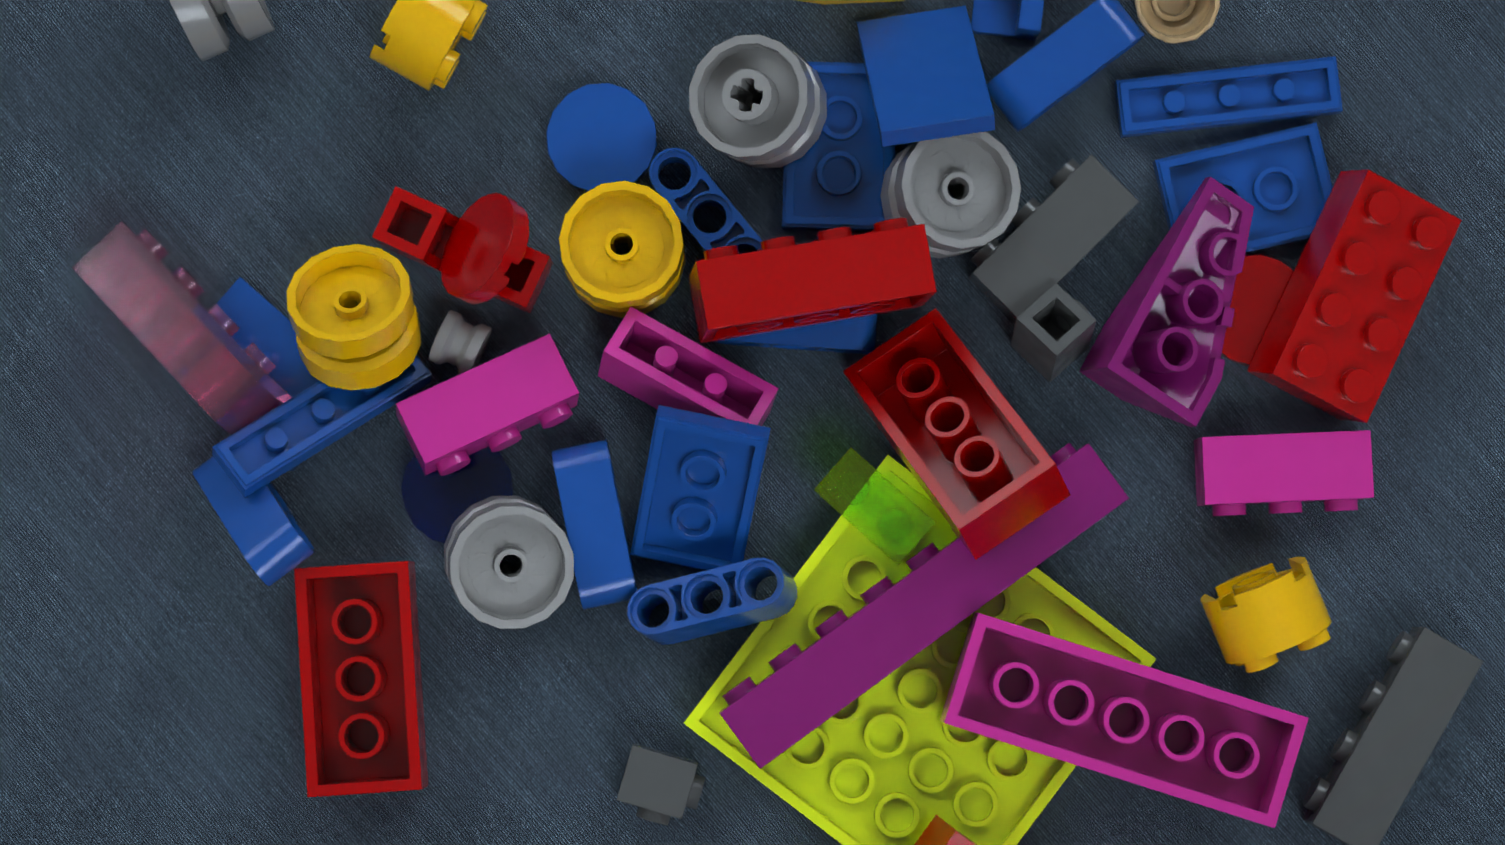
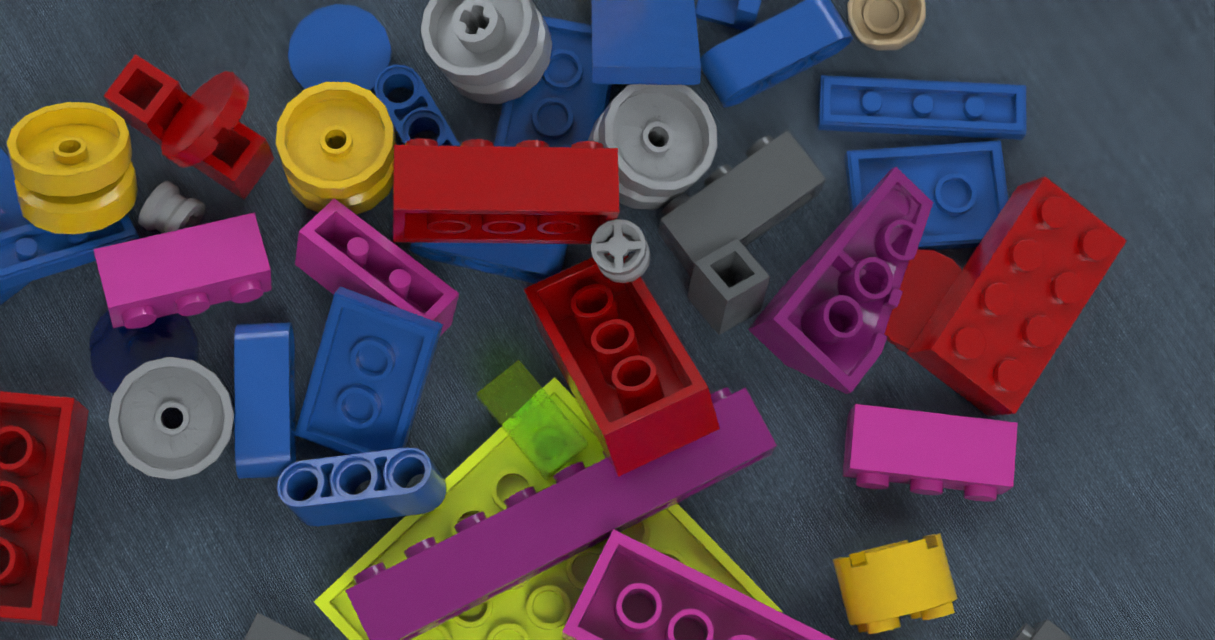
camera: 10 degrees right, 10 degrees down
none -> light grey wheel [591,219,651,283]

